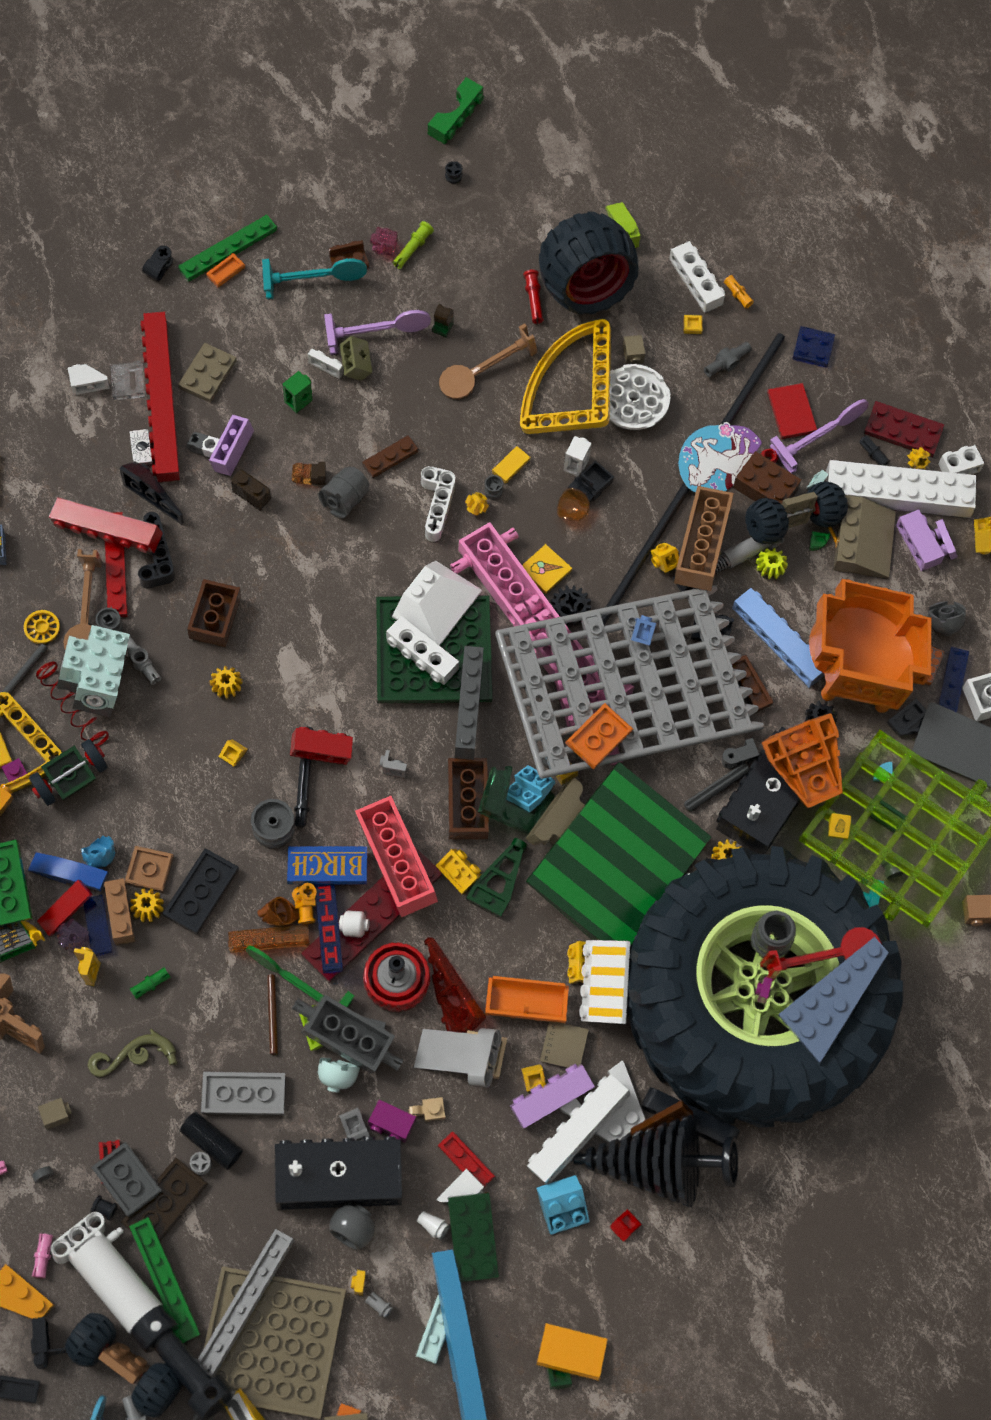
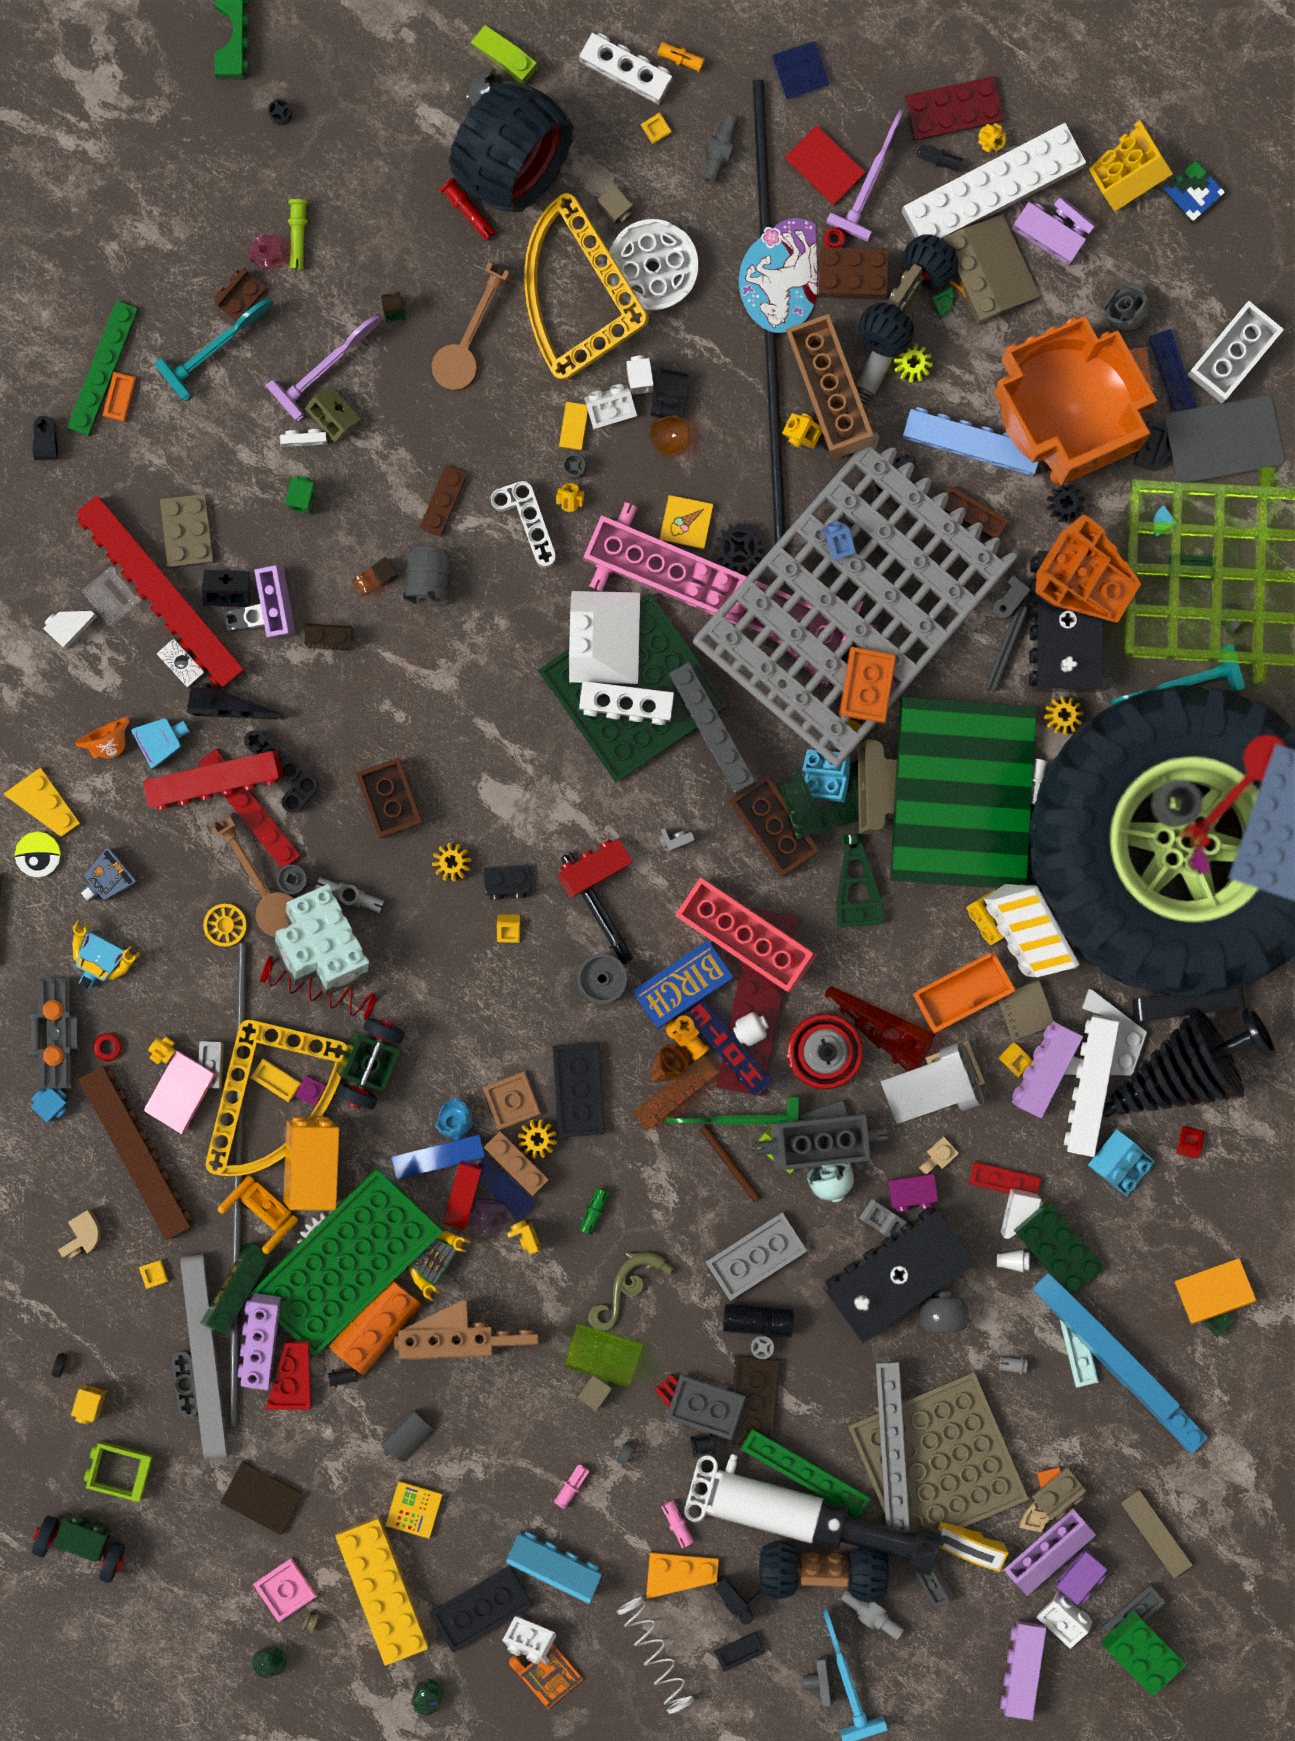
camera: 30 degrees left, 20 degrees up
yellow plate [351,1270,366,1295] -> none
yellow bracket [436,849,481,894] -> none
reddish brown plate [630,1100,694,1136] -> none
light aqua tile [806,470,828,490] -> none
yellow slope [828,813,851,840] -> none
white brick [938,445,984,475] -> none
none -> orange hat [75,716,130,759]
none -> medium azure torso [131,718,190,769]
none -> black brick [202,570,251,607]
none -> black bracket [484,865,531,900]
none -> clear neon green tile [564,1324,643,1388]
none -> white bracket [584,384,637,429]

